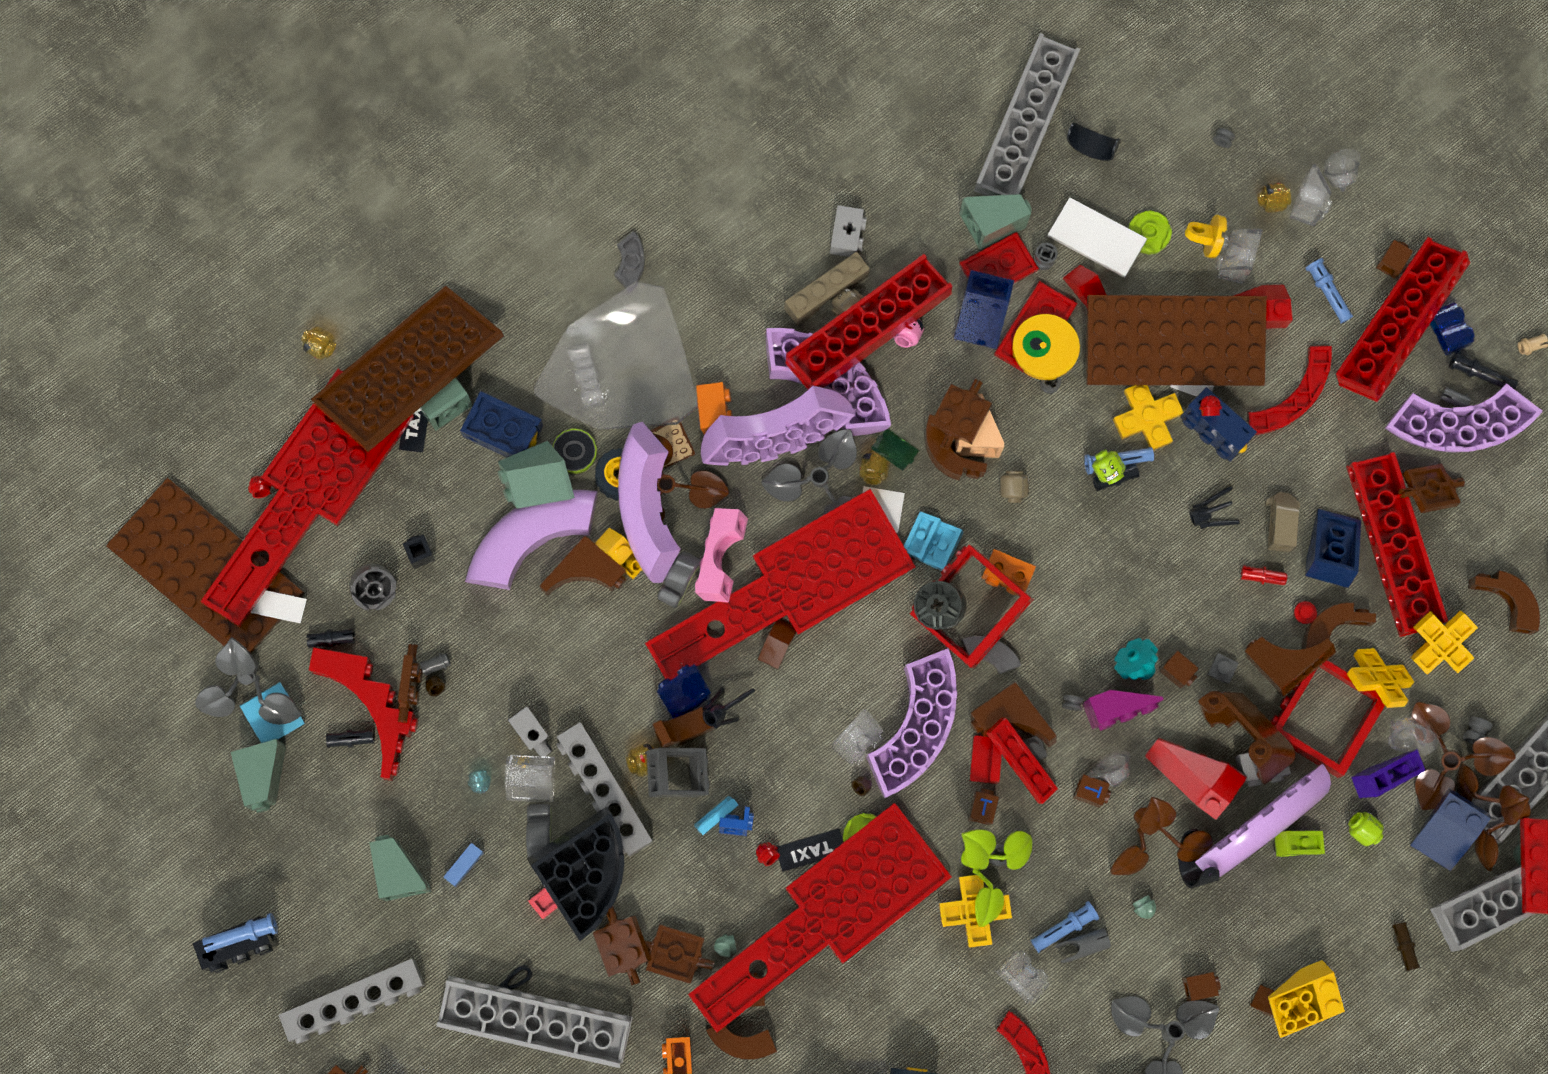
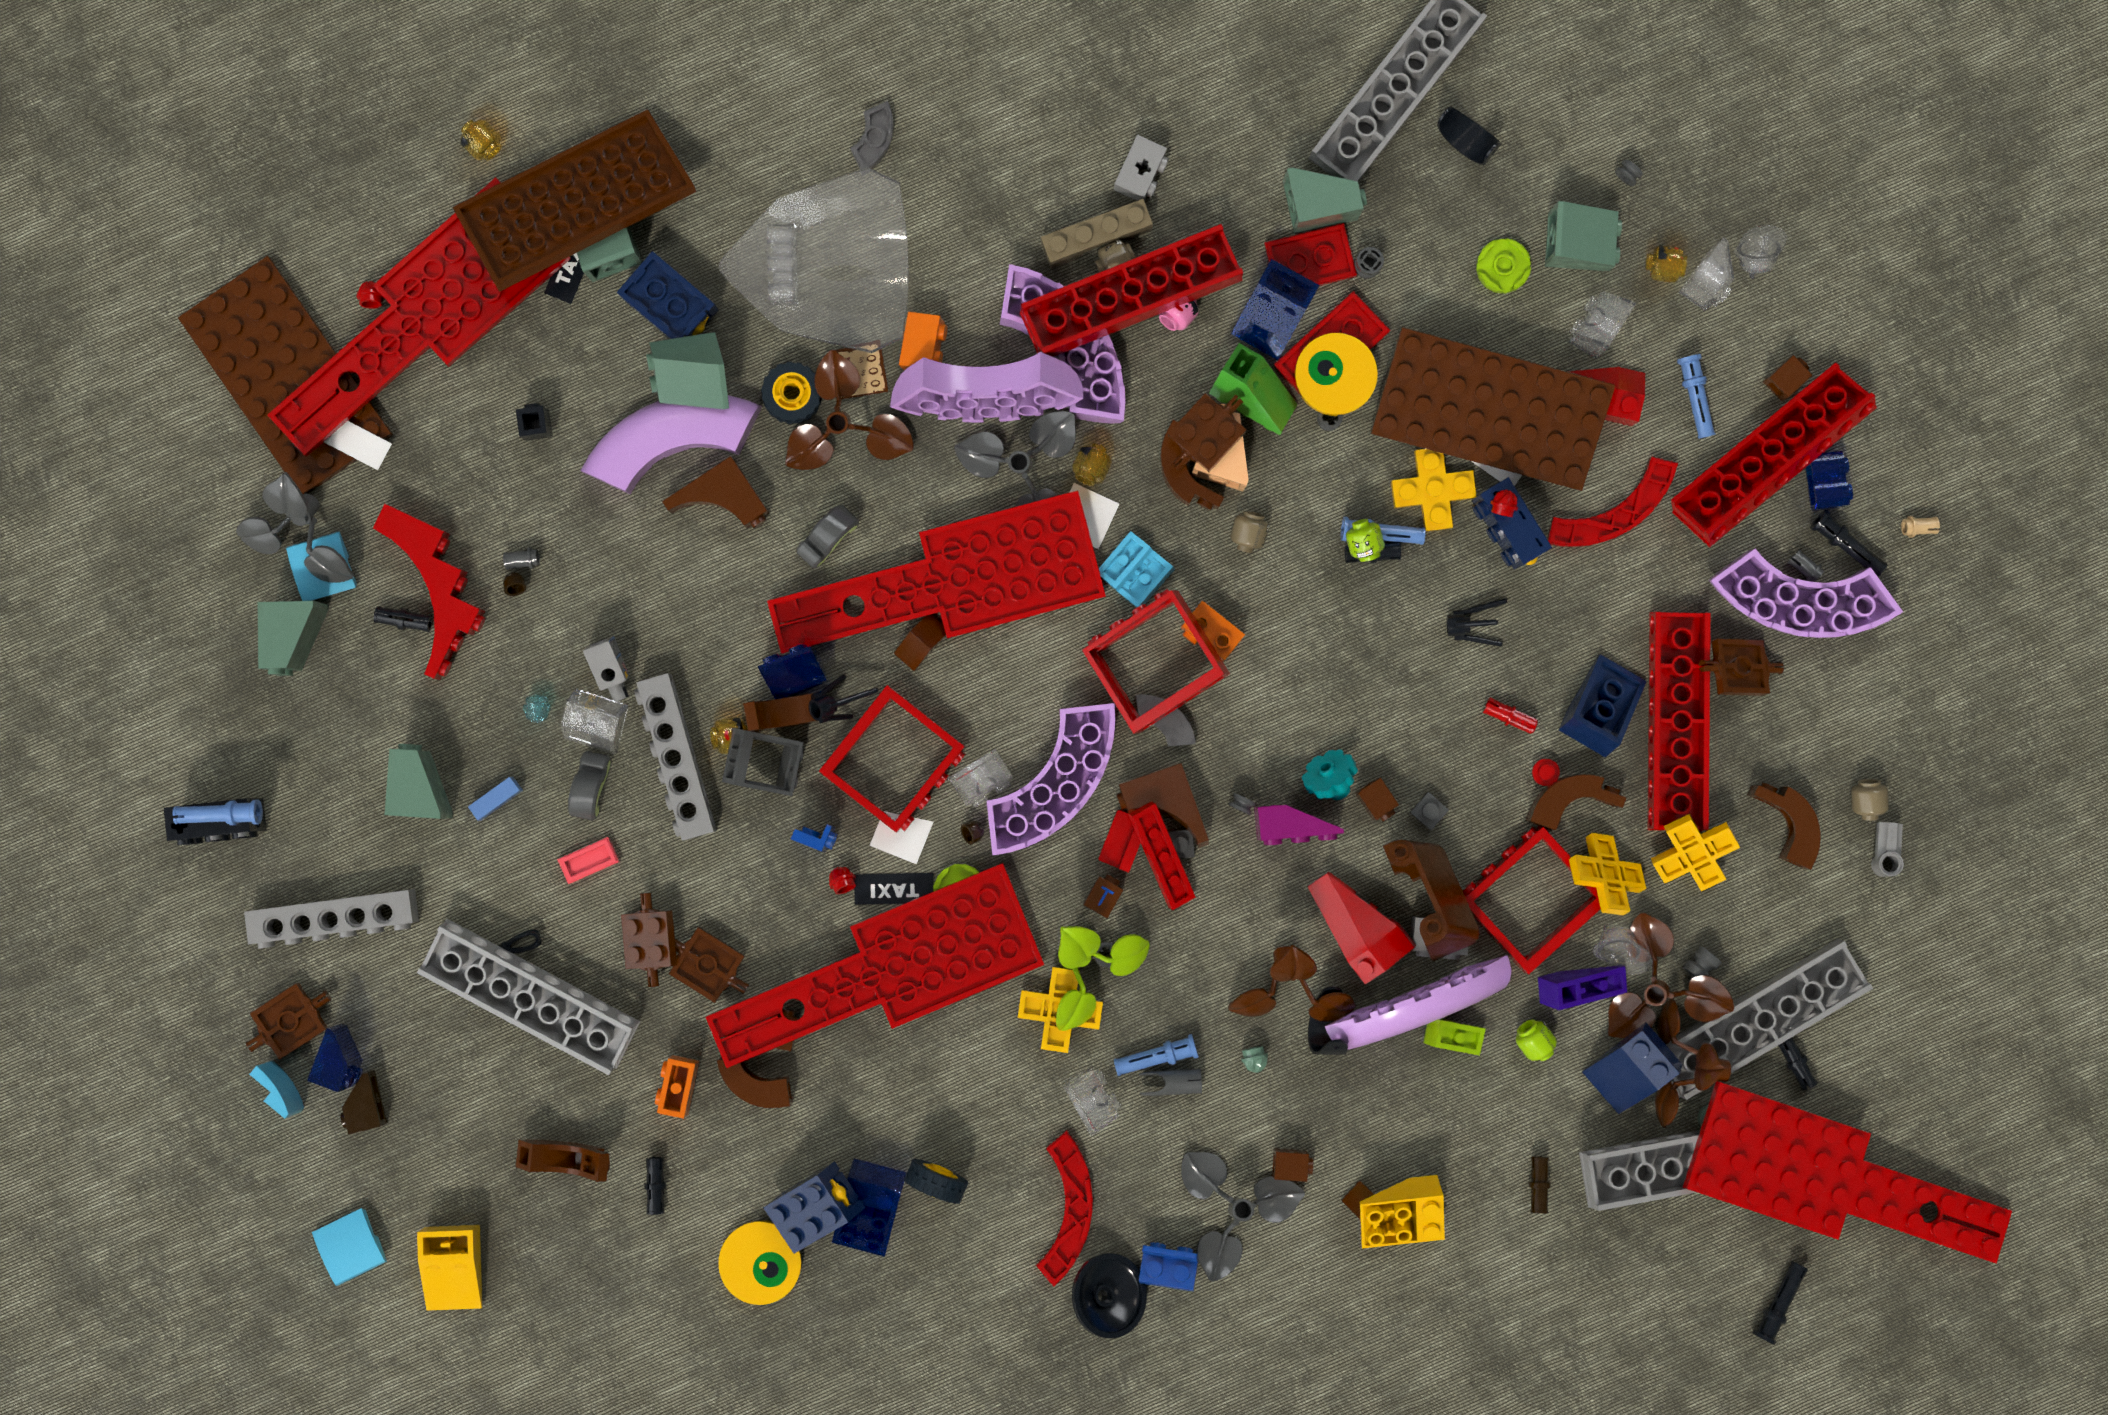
camera: 20 degrees right, 10 degrees up
black pin [306,628,355,648] -> none
flat silver cylinder [349,564,396,610] -> none
reddish brown plate [398,644,423,723] -> none
black brick [527,807,624,941] -> none
black tile [552,429,597,474] -> none
yellow slope [595,528,642,579] -> none
lavender brick [618,422,680,583] -> none
medium azure tile [694,796,738,835] -> none
bright pink arch [695,508,748,602] -> none
sand green plate [714,934,737,958] -> none
clear green piece [871,429,919,471] -> none
pearl dark grey wheel [914,581,967,630] -> none
white tile [1048,198,1147,278] -> none
red slope [1063,265,1107,307] -> none
reddish brown brick [1073,774,1111,808] -> none
clear piece [1088,751,1131,787] -> none
yellow tile [1185,214,1227,259] -> none
reddish brown arch [1245,636,1336,696] -> none
dark tan piece [1265,492,1300,552] -> none
none -> red window [819,685,966,833]
none -> white sticker [870,811,933,864]
none -> bright green slope [1209,343,1298,435]
none -> sand green slope [1545,201,1622,271]

